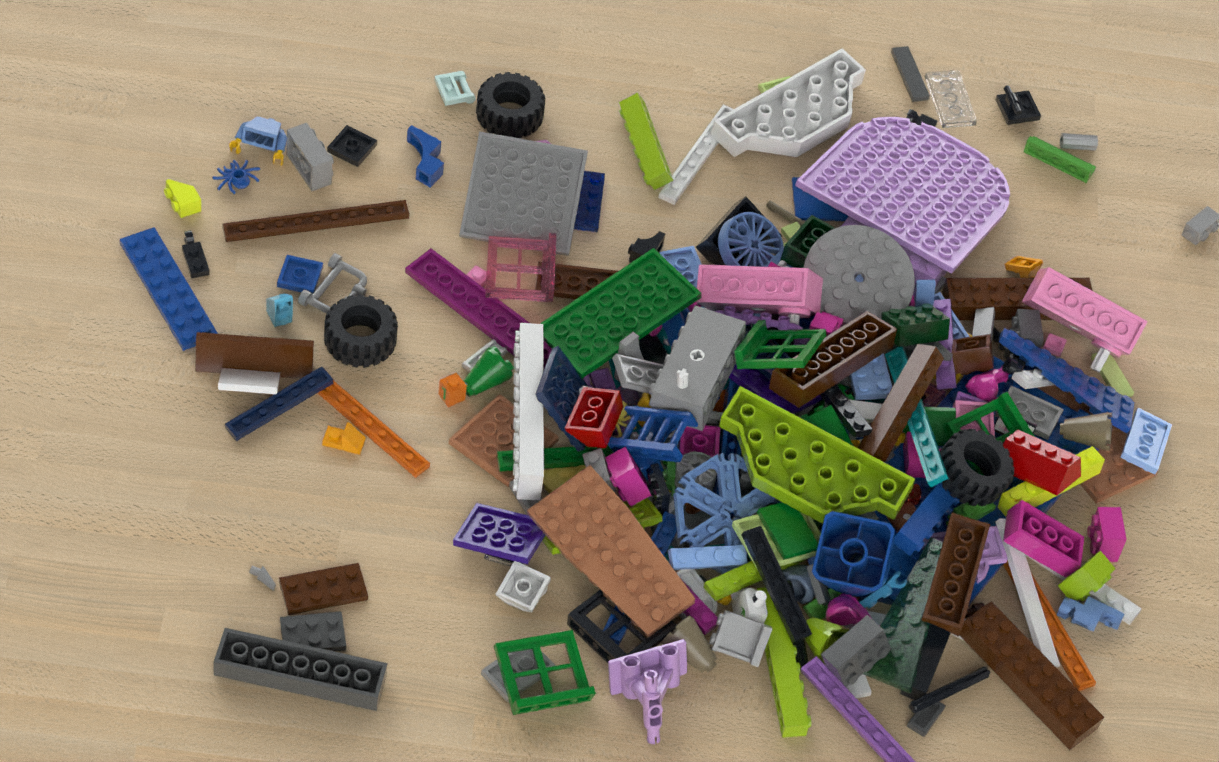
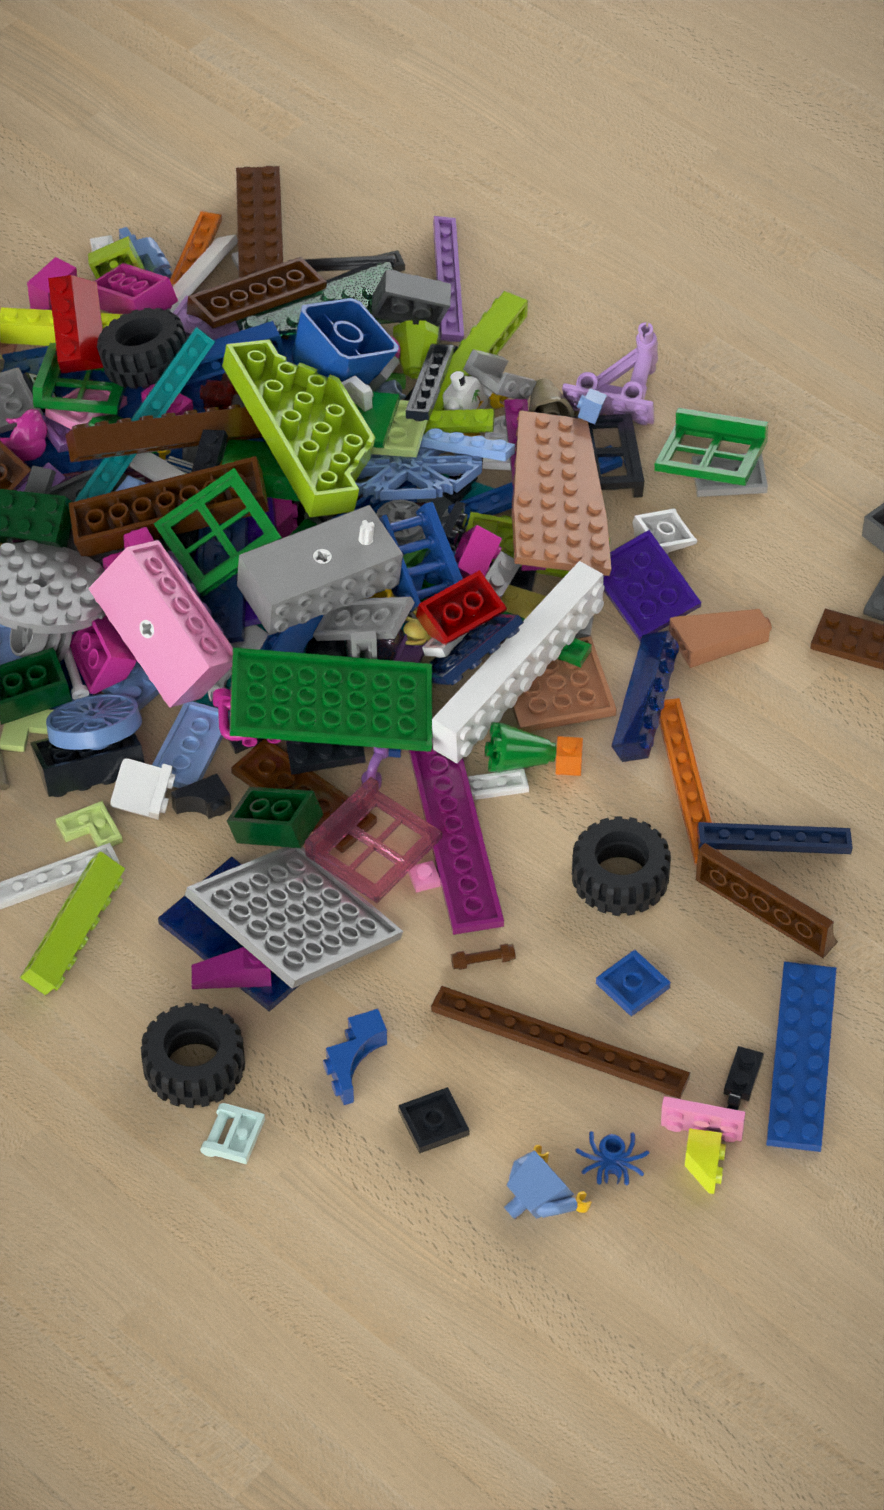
camera: 135 degrees left, 0 degrees up
white tile [218,368,280,394] -> none
medium azure slope [266,293,293,327] -> none
light grey brick [286,123,334,191] -> none
light grey bar [298,253,367,314] -> none
light orange slope [322,422,366,455] -> none
none -> yellowish green tile [55,801,123,847]
none -> white bracket [111,759,176,820]
none -> dark green brick [227,787,323,848]
none -> white bracket [342,376,373,411]
none -> reddish brown bar [451,943,516,970]
none -> medium blue plate [577,388,607,424]
none -> clear blue brick [611,630,679,762]
none -> bright pink plate [661,1096,745,1142]
none -> nougat slope [669,609,772,668]

